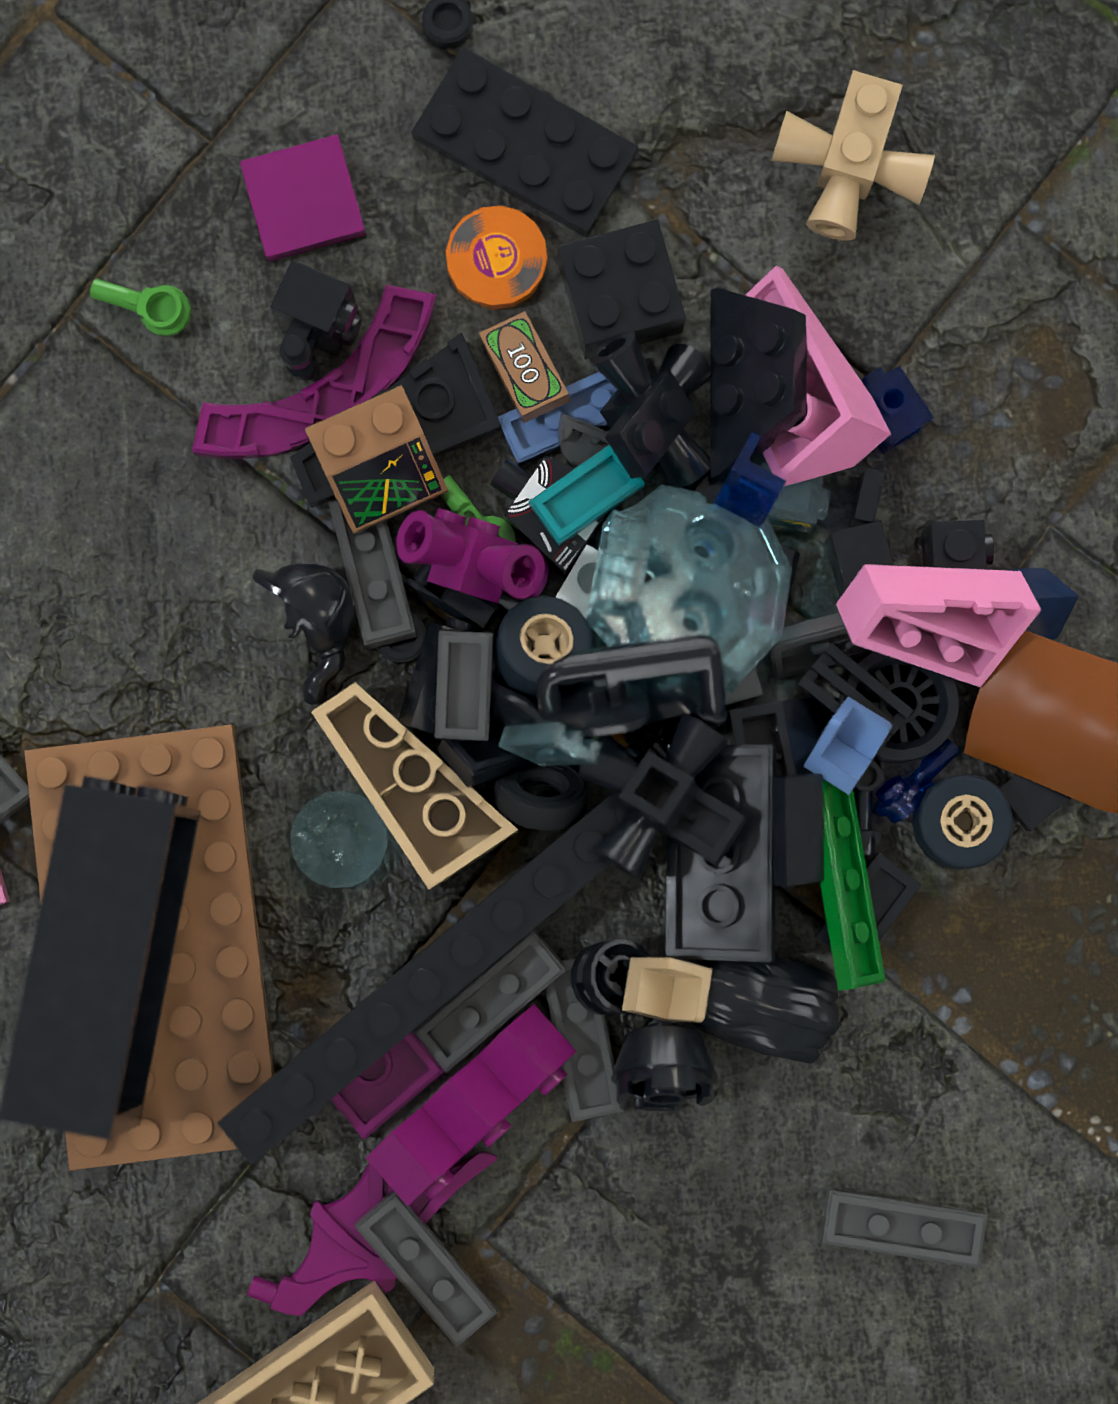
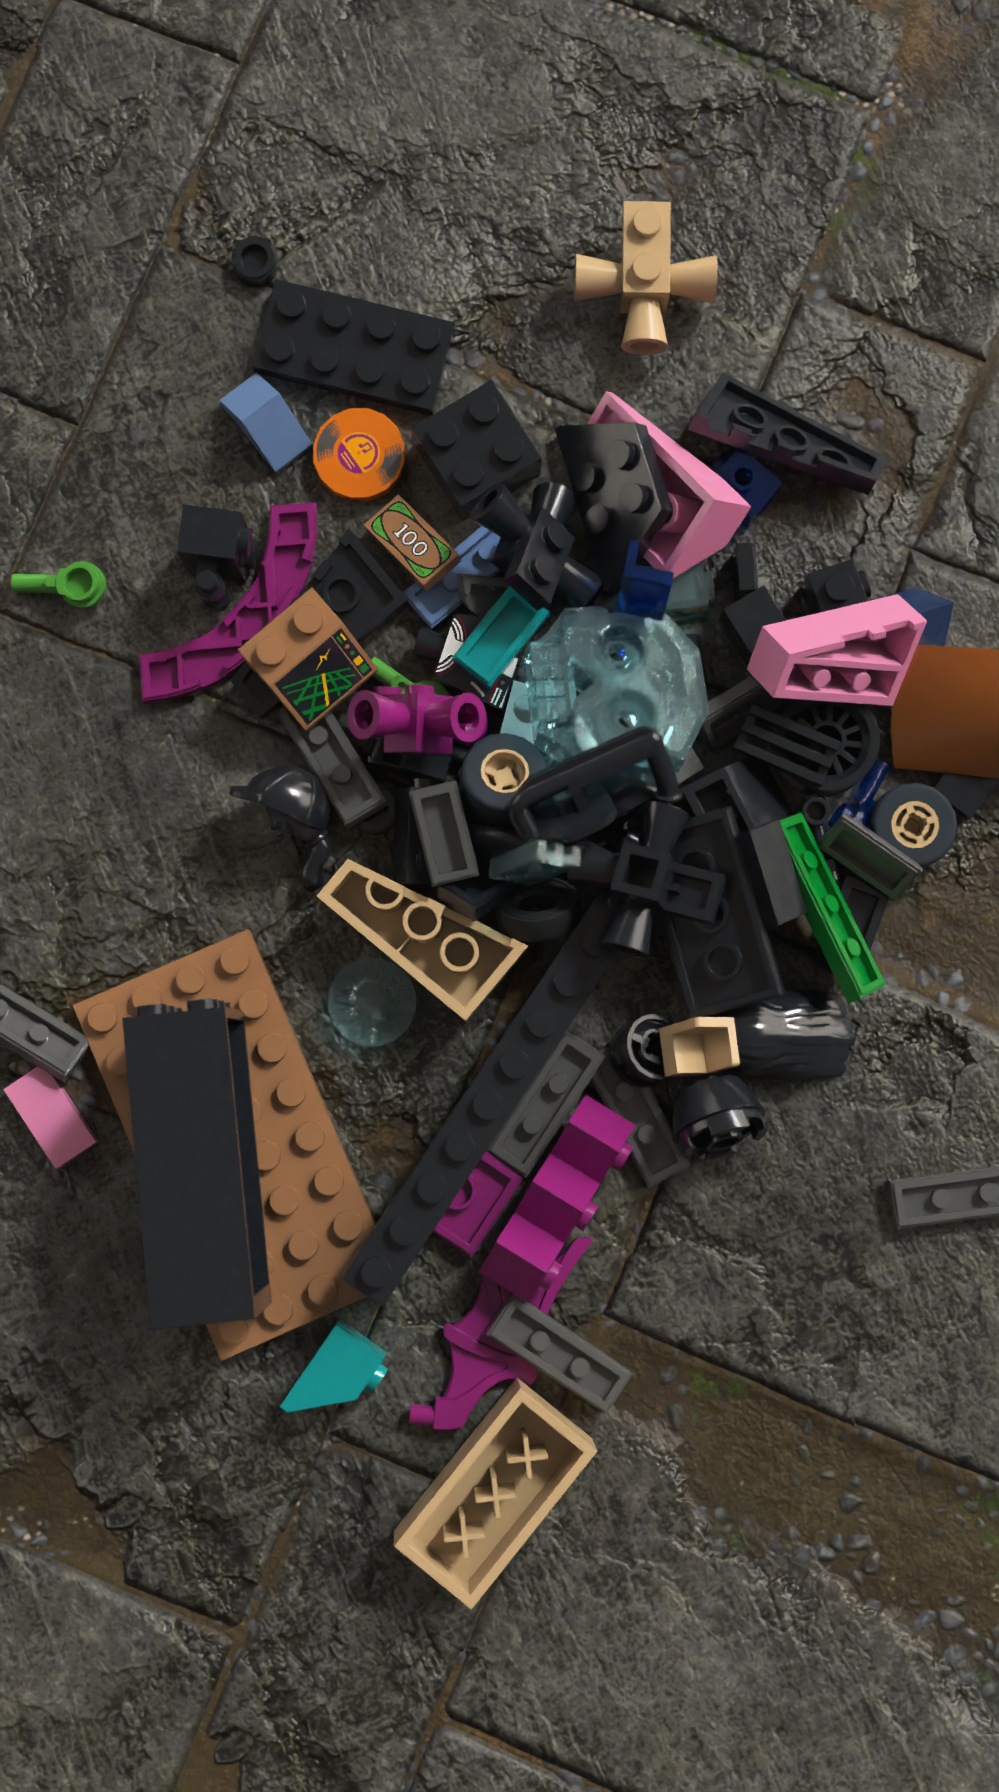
camera: 15 degrees left, 0 degrees up
magenta tile [239,134,366,262] -> none
medium blue panel [804,697,892,795] -> none
none -> medium blue slope [220,373,313,474]
none -> teal slope [280,1320,388,1413]
none -> black wing [688,373,888,495]
none -> dark grey tile [817,814,923,901]

